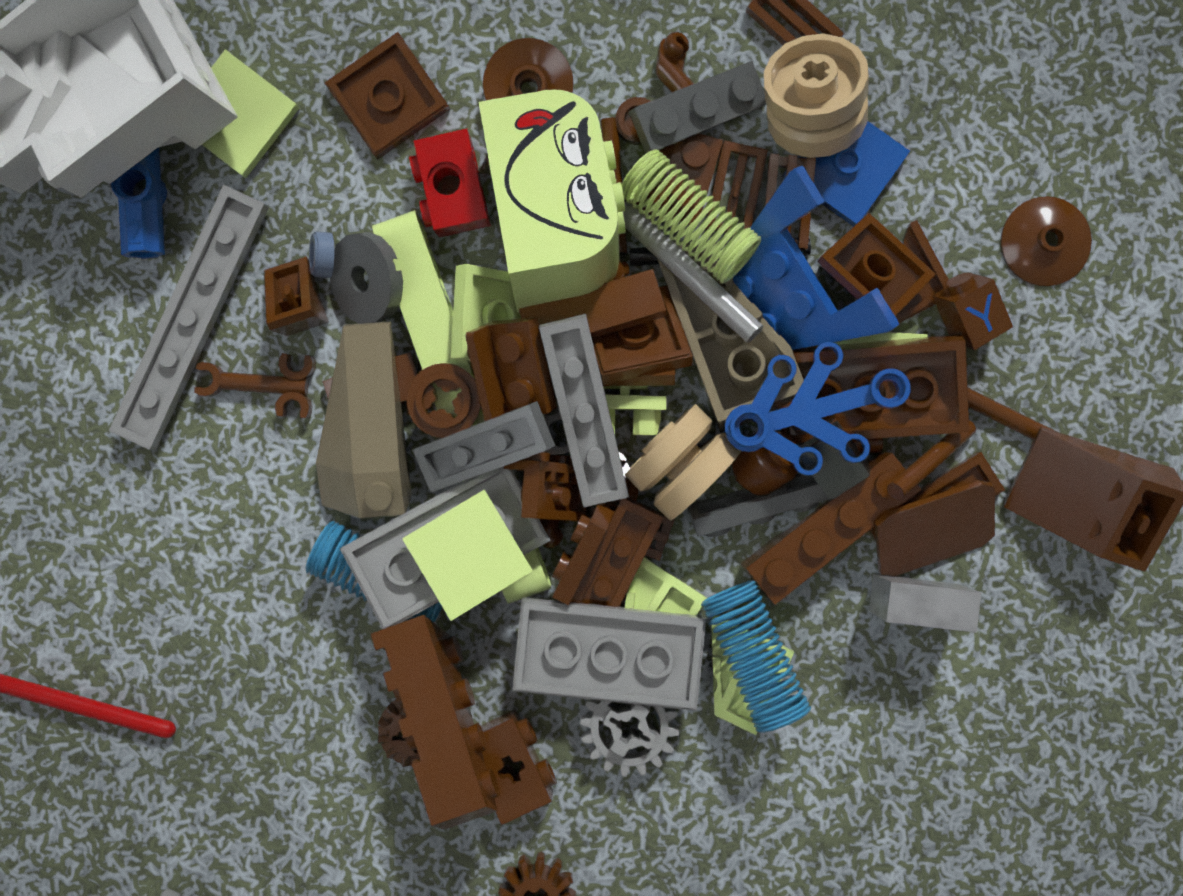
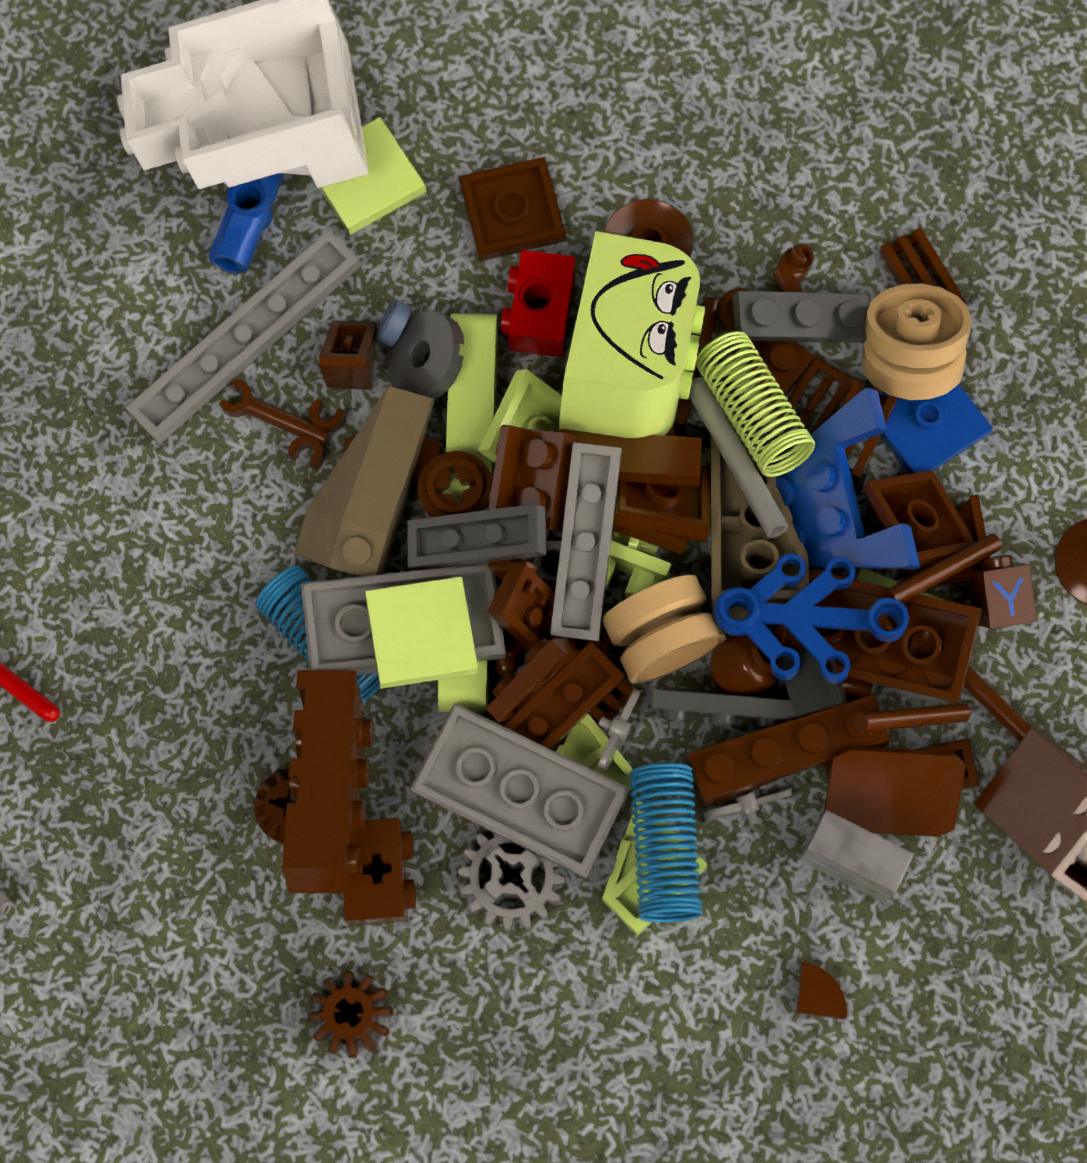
camera: 25 degrees right, 15 degrees down
none -> light grey piece [598,688,641,771]
none -> light grey piece [703,787,793,825]
none -> reddish brown tile [796,962,847,1020]
none -> reddish brown bar [882,534,1002,603]

